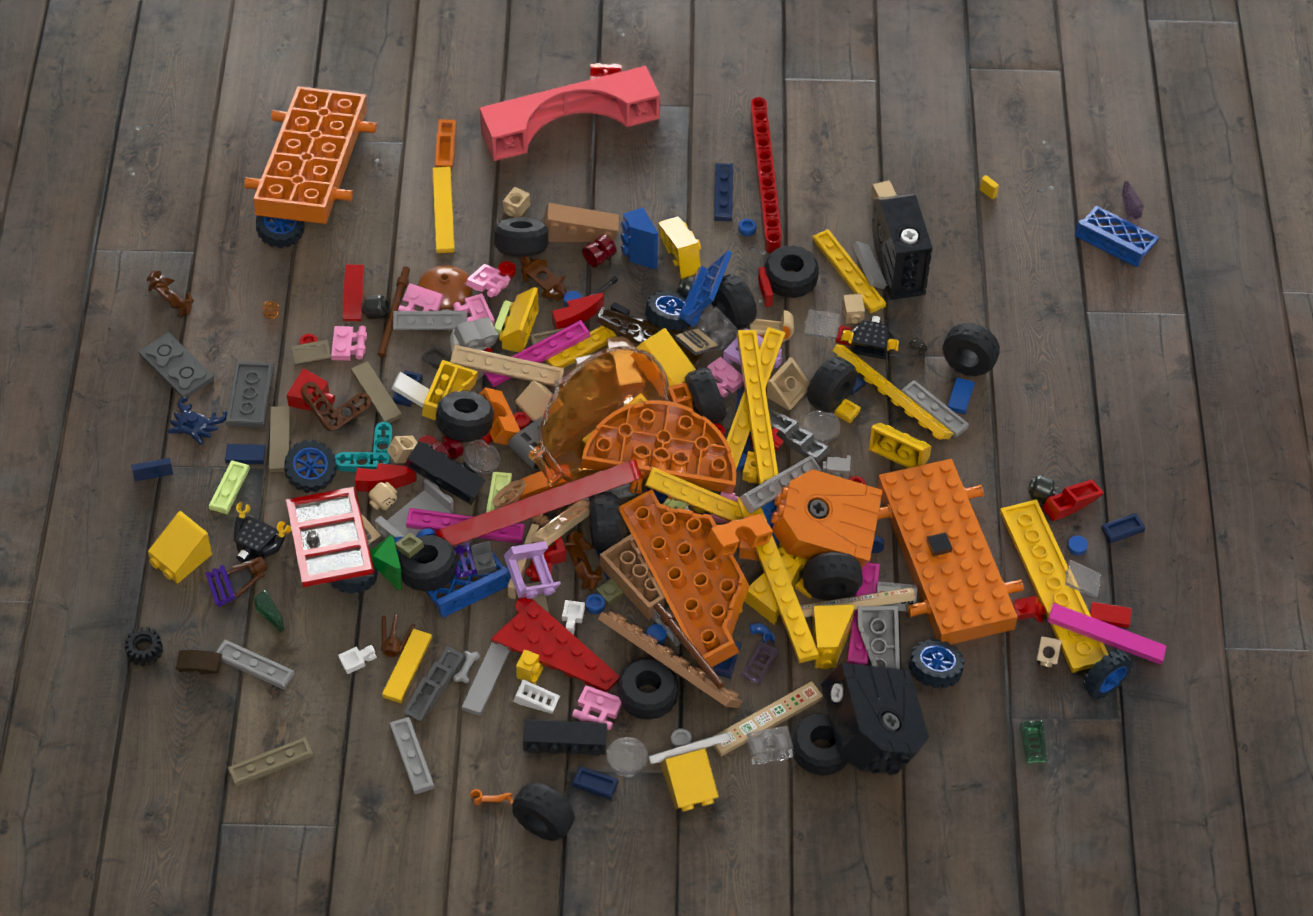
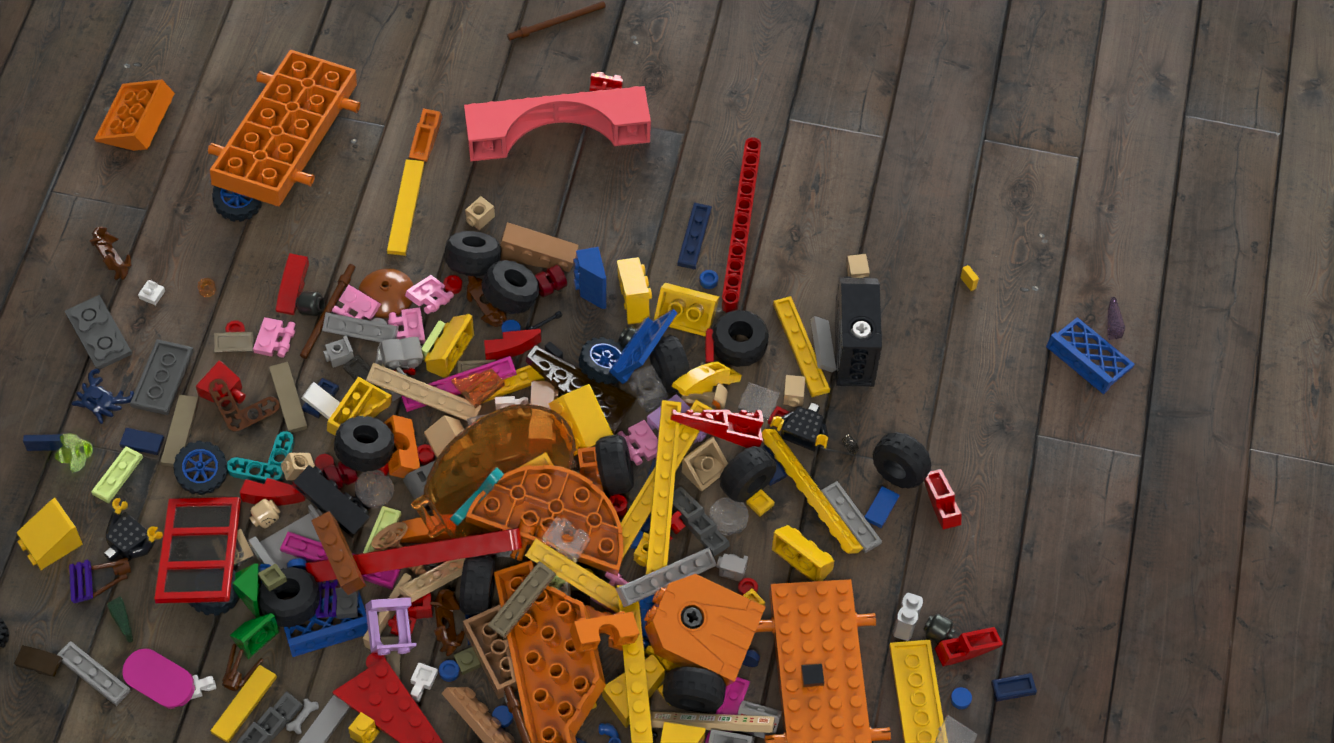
camera: 10 degrees right, 5 degrees up
piece [675,328,719,355] -> none
none -> clear neon green plate [55,433,93,472]
none -> orange slope [94,79,175,151]
none -> dark pink tile [123,649,195,709]
none -> white tile [138,280,165,306]
none -> green slope [230,613,279,660]
none -> dark orange brick [311,511,366,595]
none -> light grey brick [323,336,355,368]
none -> teal beam [450,467,504,526]
none -> clear orange wing [451,369,505,408]
none -> black tyre [481,260,539,314]
none -> dark tan tile [488,561,556,639]
none -> reddish brown bar [507,1,606,41]
none -> clear brick [542,516,590,563]
none -> yellow slope [654,283,719,336]
none -> red wedge [670,410,763,448]
none -> yellow slope [672,361,742,396]
none -> light grey brick [893,593,923,641]
none -> red slope [924,469,962,529]

